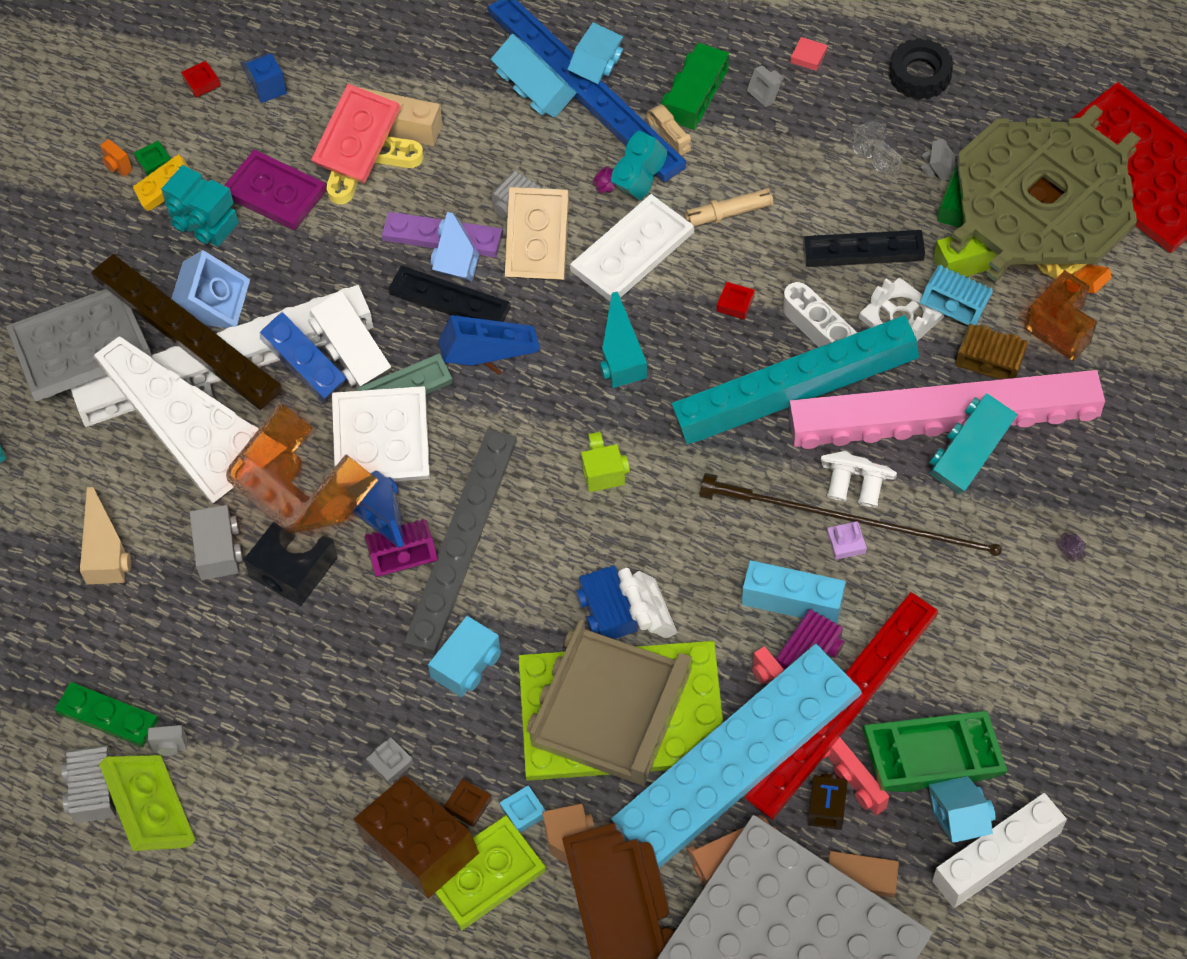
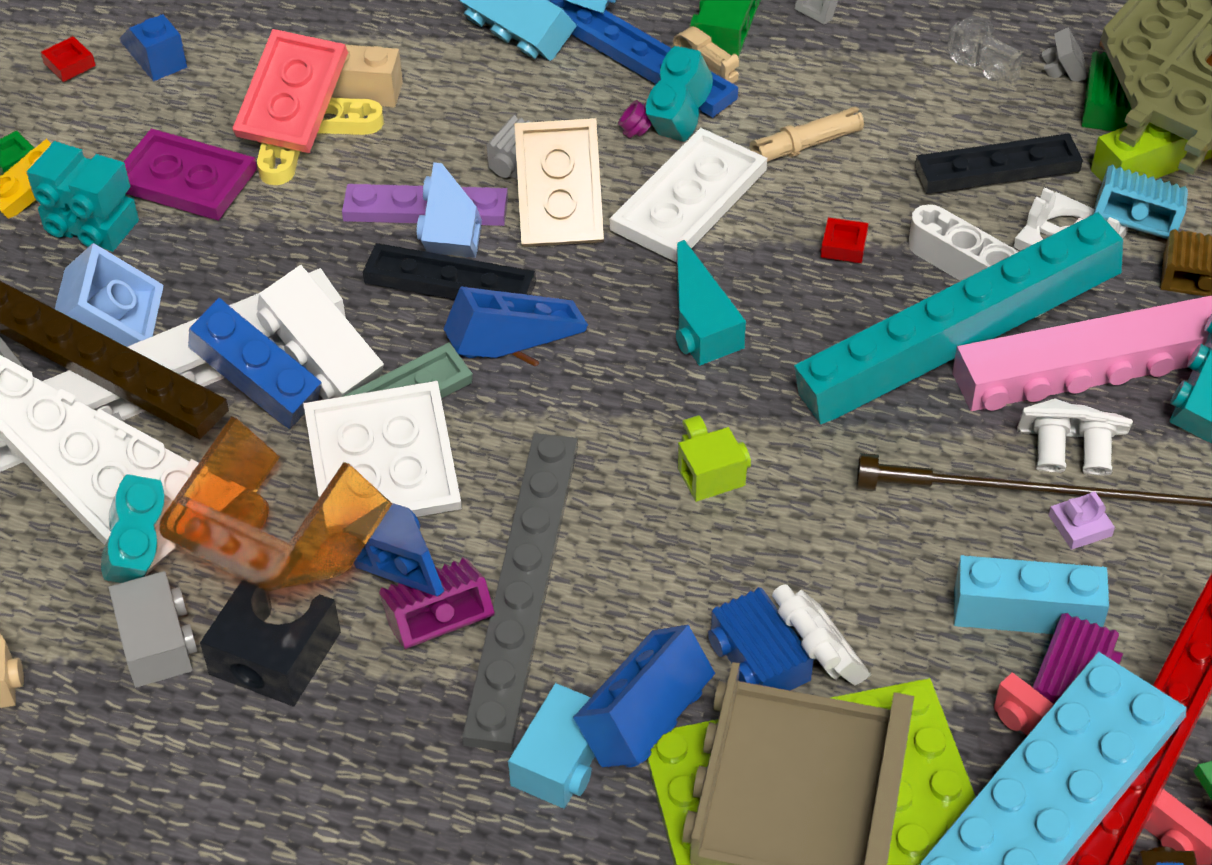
camera: 10 degrees left, 10 degrees down
none -> teal brick [101,474,164,583]
none -> blue brick [573,624,715,768]

